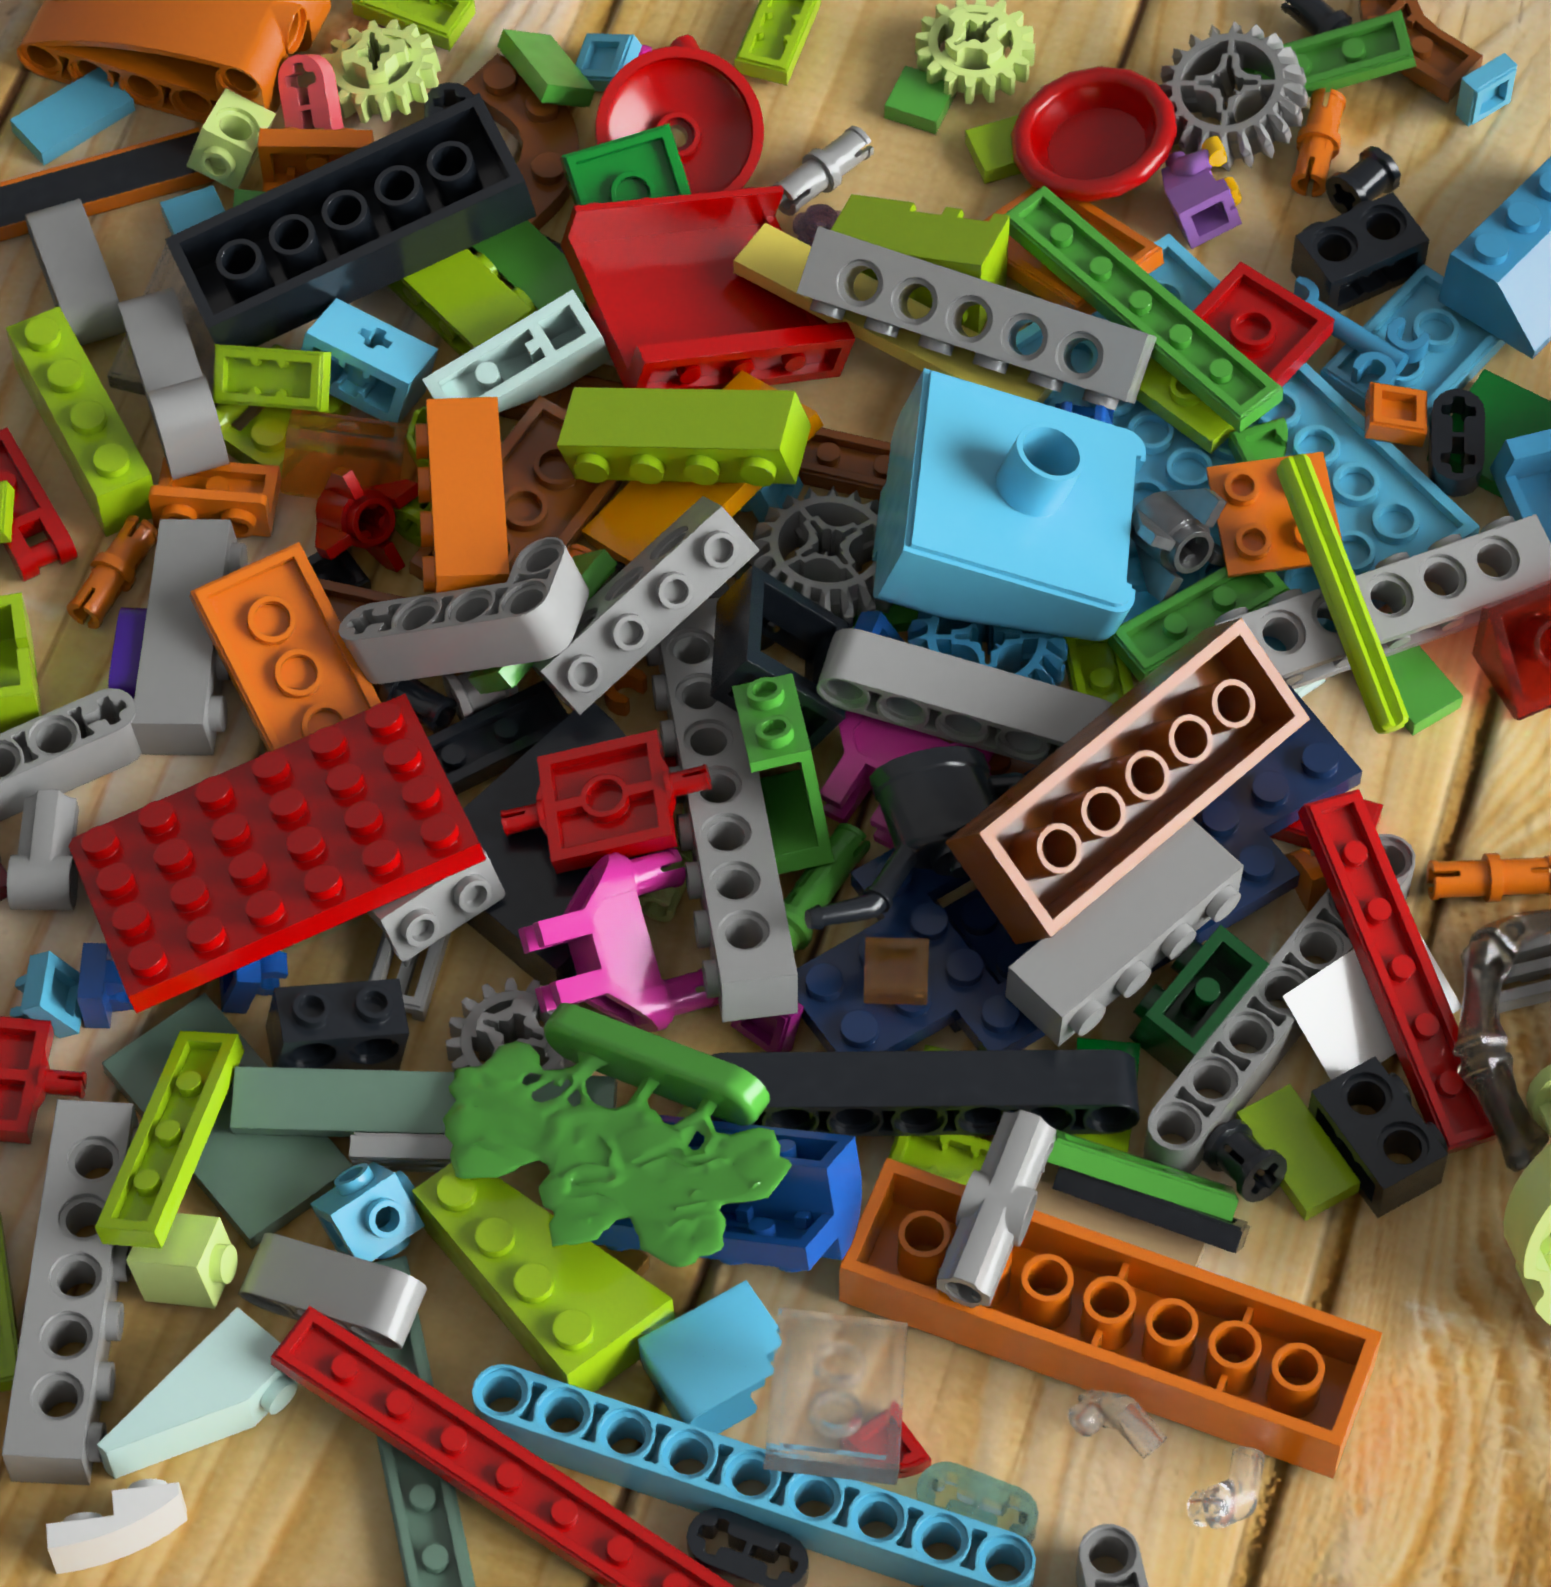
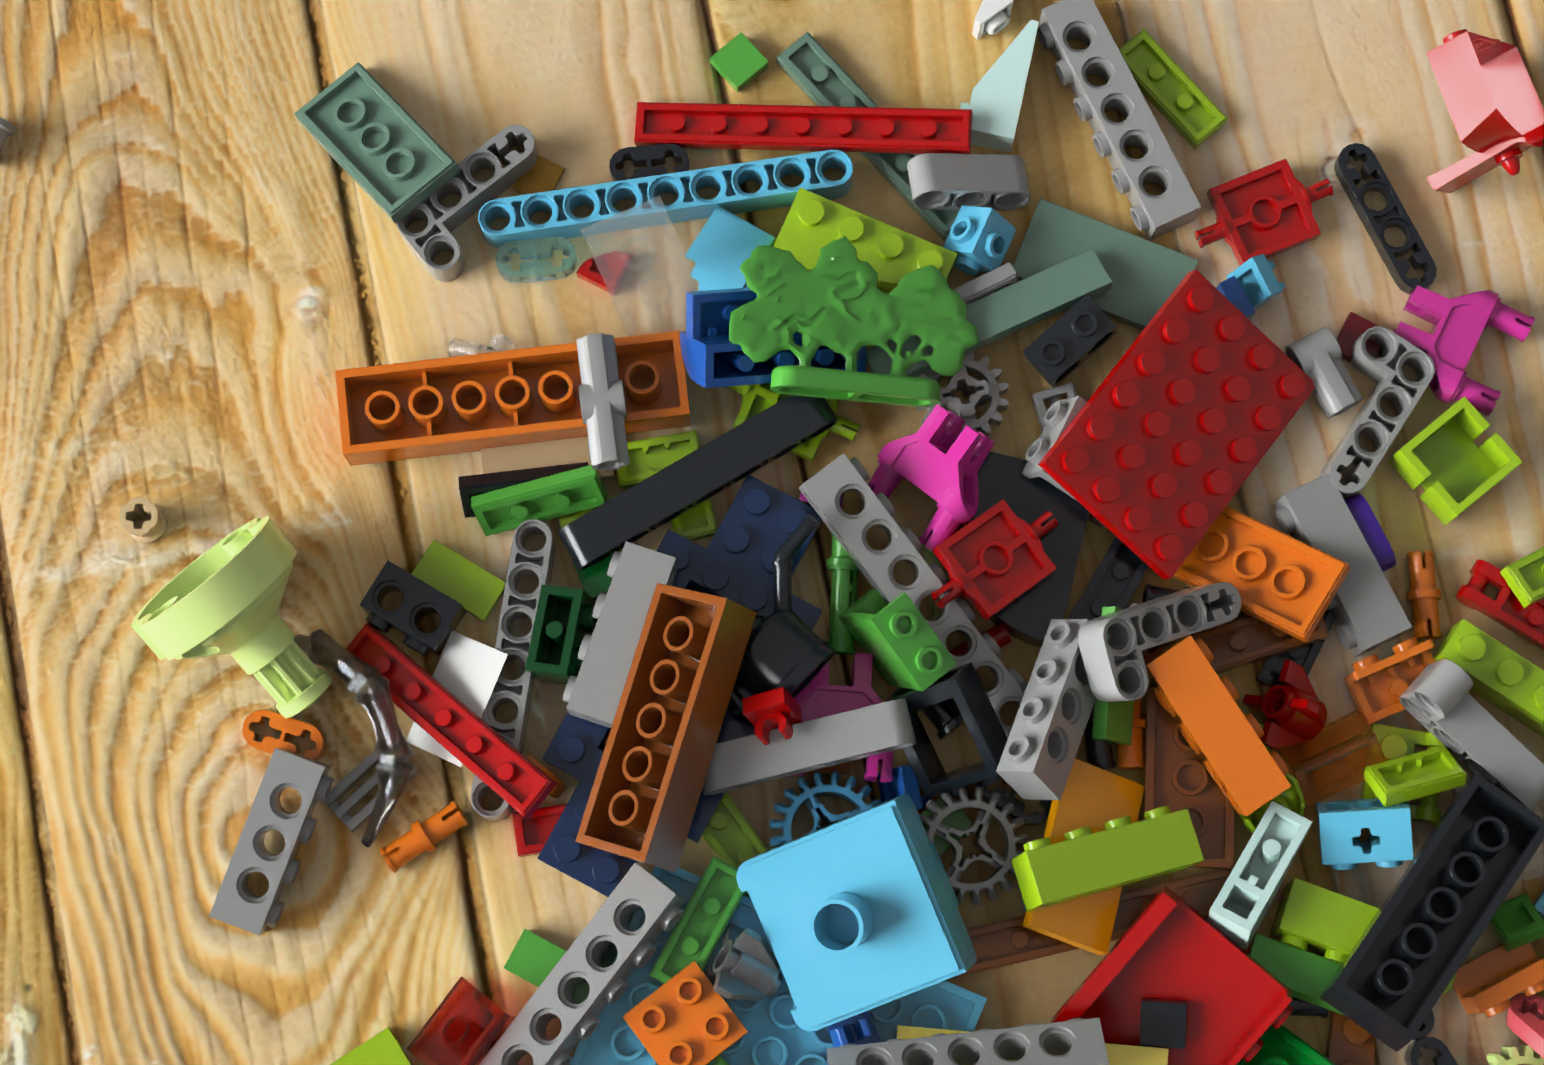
camera: 150 degrees right, 20 degrees up
lime plate [95,1031,245,1248] -> none
yellowish green brick [126,1213,238,1309] -> none
clear orange tile [864,937,929,1005] -> none
clear arm [1187,1447,1265,1529] -> none
black bush [1202,1119,1287,1203] -> none
lime axle [1276,454,1409,734] -> none
none -> red tile [742,687,802,746]
none -> black tile [1140,998,1187,1049]

